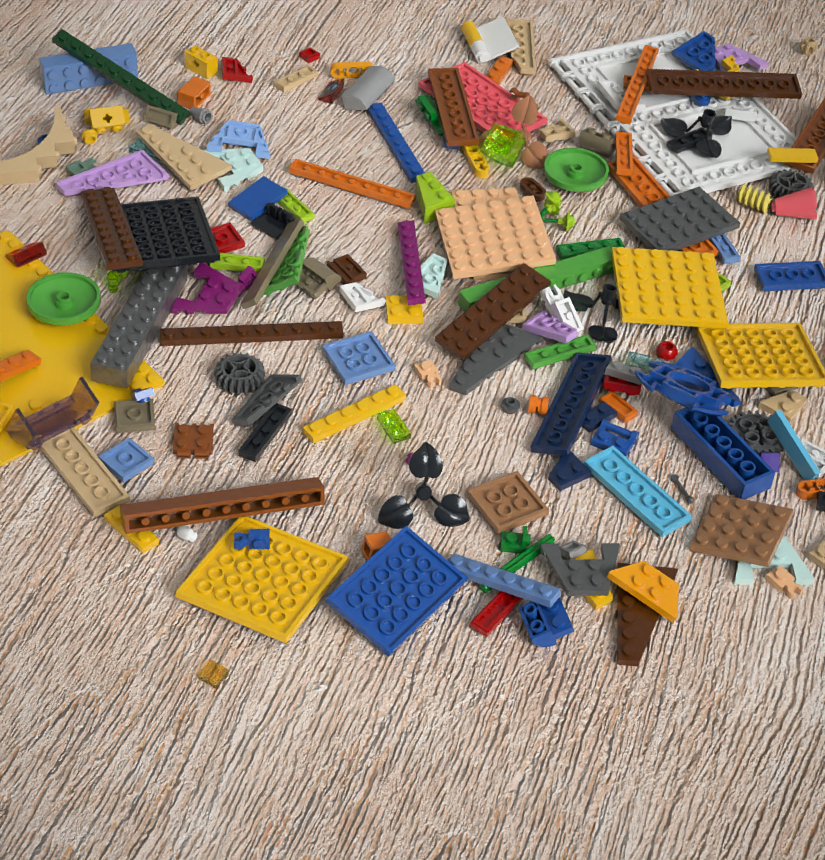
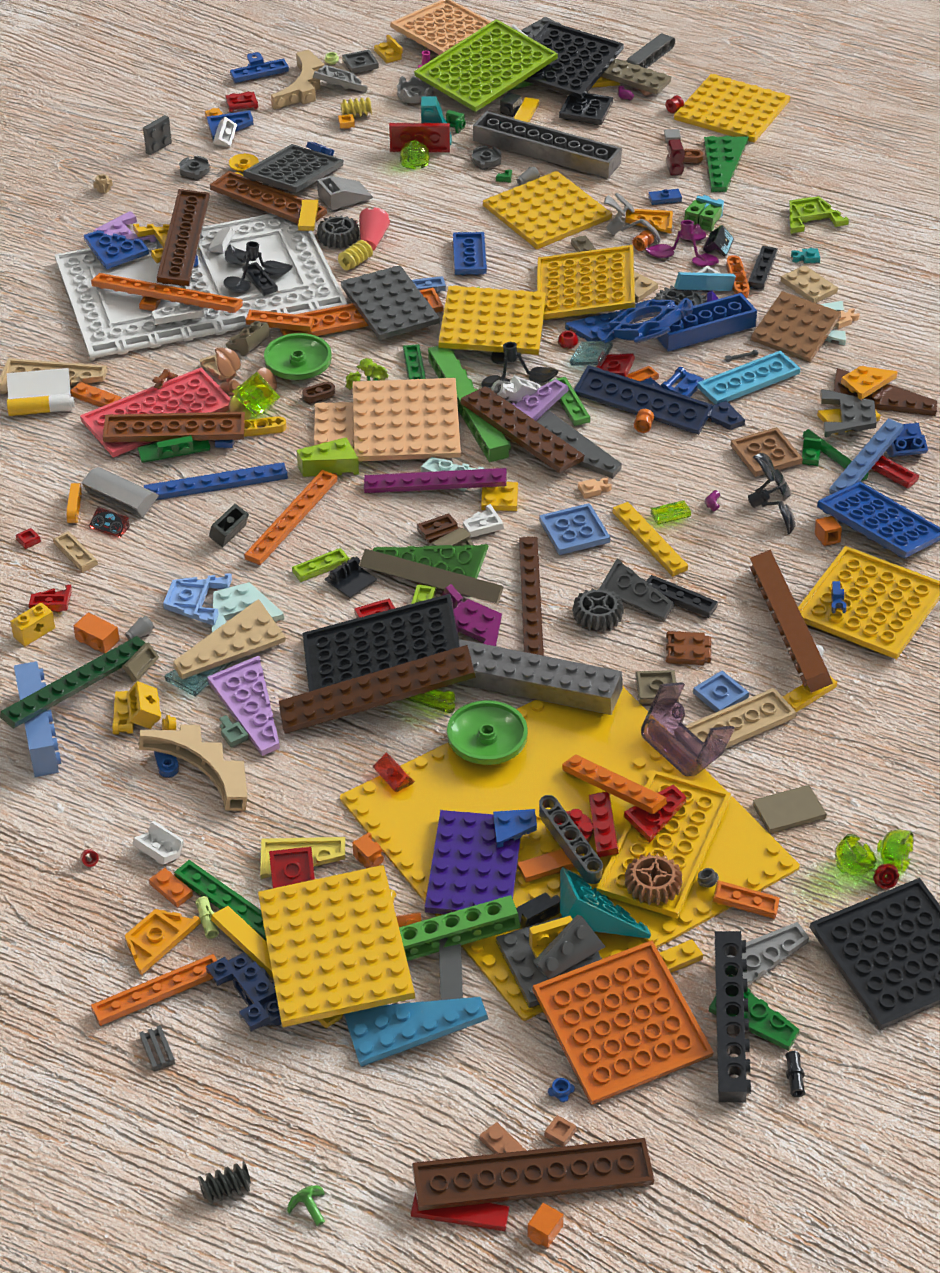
camera: 80 degrees left, 0 degrees up
plate [130,388,155,403] -> none
blue tile [228,176,288,221] -> none
dark grey plate [501,397,520,414] -> none
light grey tile [560,540,587,560] -> none
light grey plate [605,361,646,385] -> none
none -> pearl dark grey brick [209,503,249,548]

